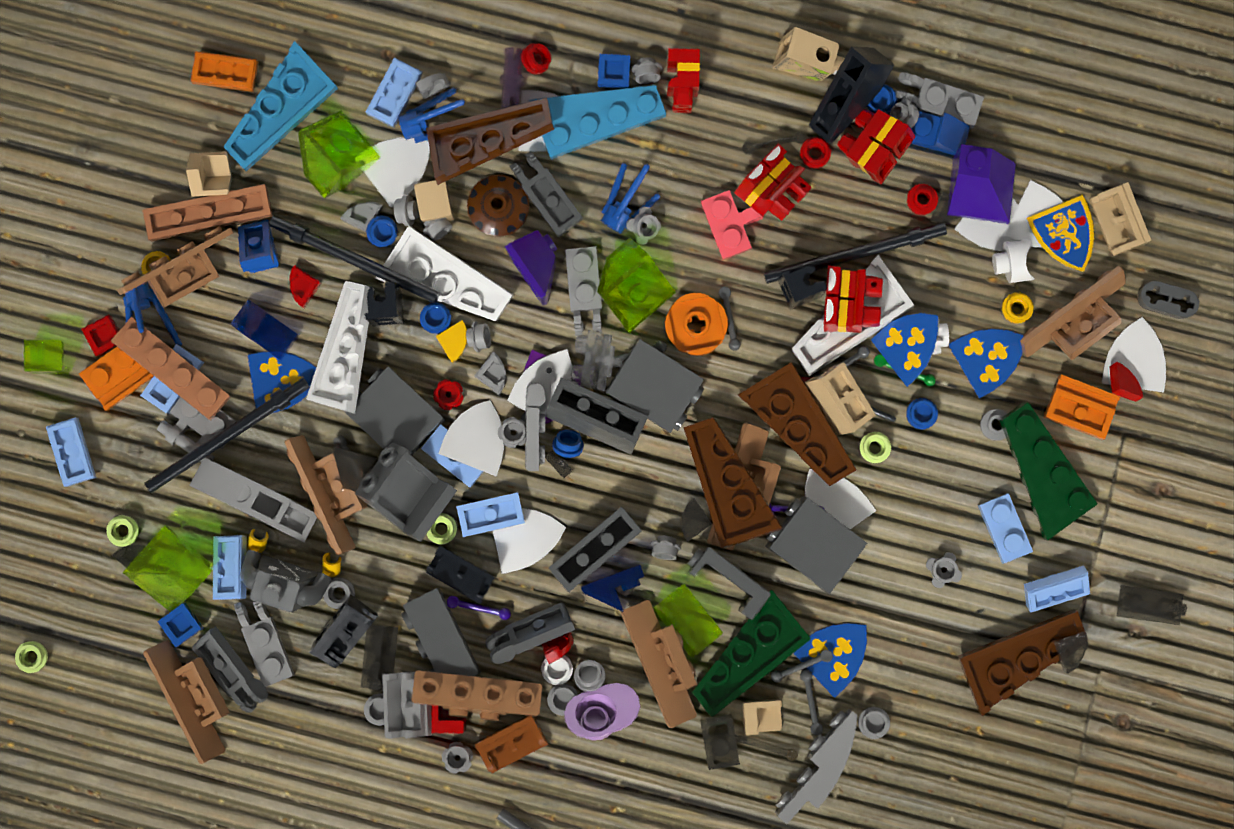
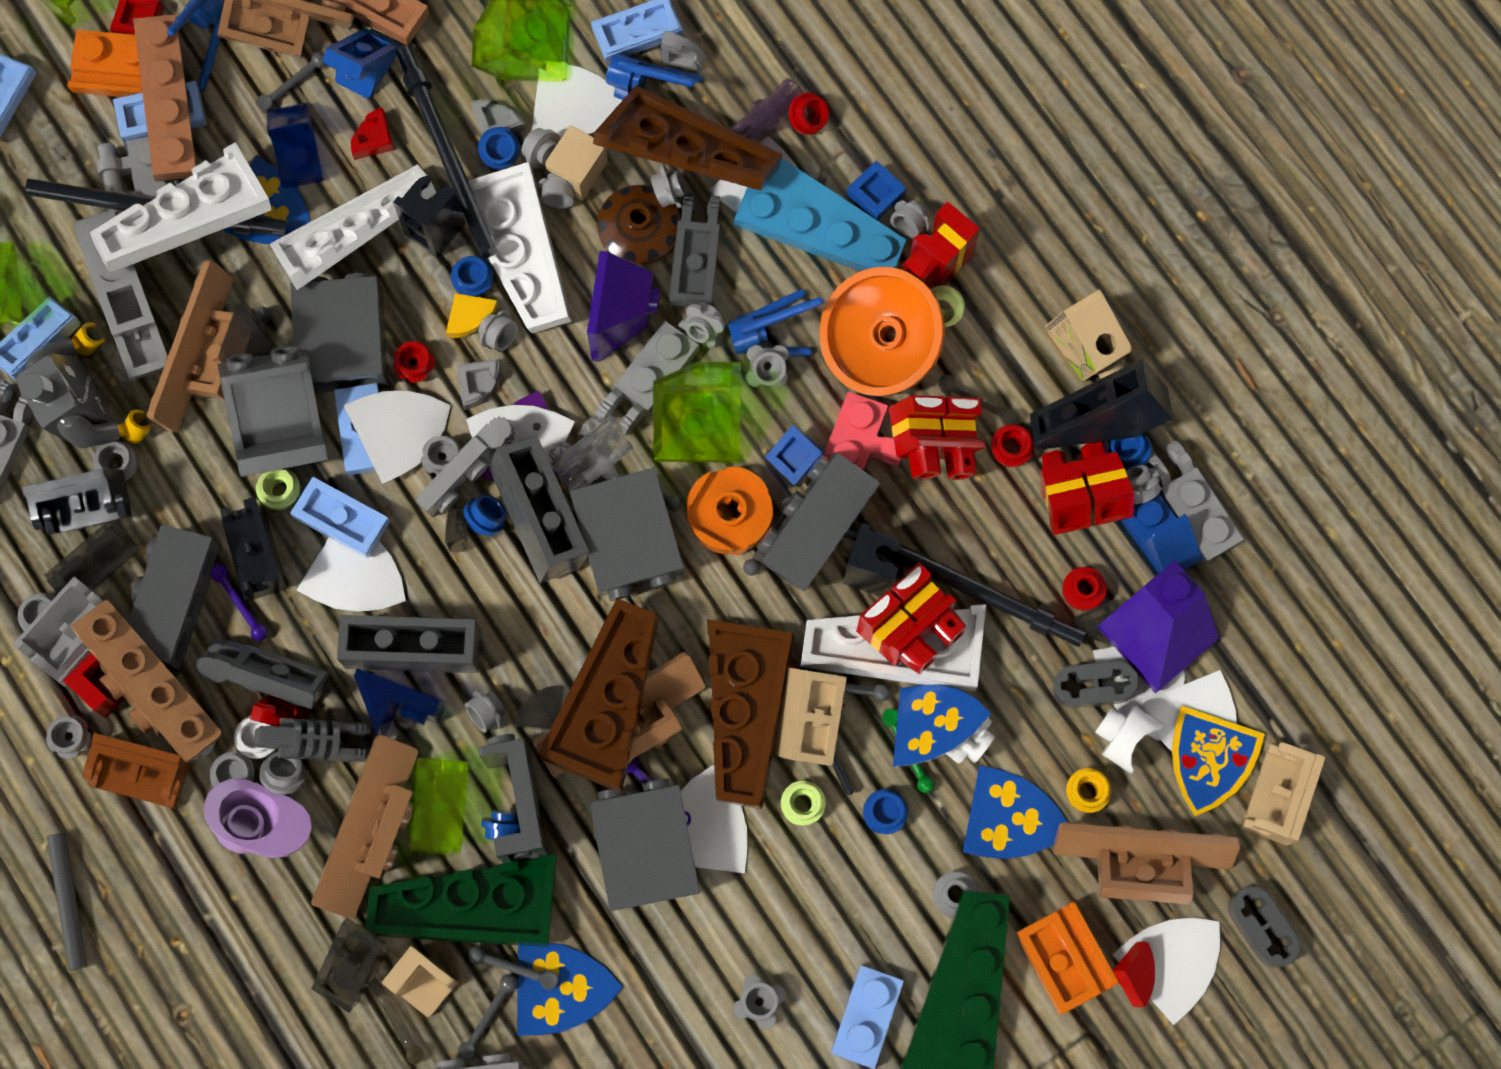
camera: 35 degrees right, 10 degrees down
none -> white wing [90,142,271,273]
none -> dark grey hinge [254,718,372,762]
none -> dark grey hinge [256,52,326,113]
none -> blue plate [481,810,521,840]
none -> light grey plate [651,164,686,209]
none -> light grey plate [679,303,725,348]
none -> dark grey brick [757,452,880,591]
none -> blue plate [765,425,828,487]
none -> orange dish [819,267,945,396]
none -> yellowish green plate [931,285,965,327]
none -> dark grey beam [1052,662,1138,708]

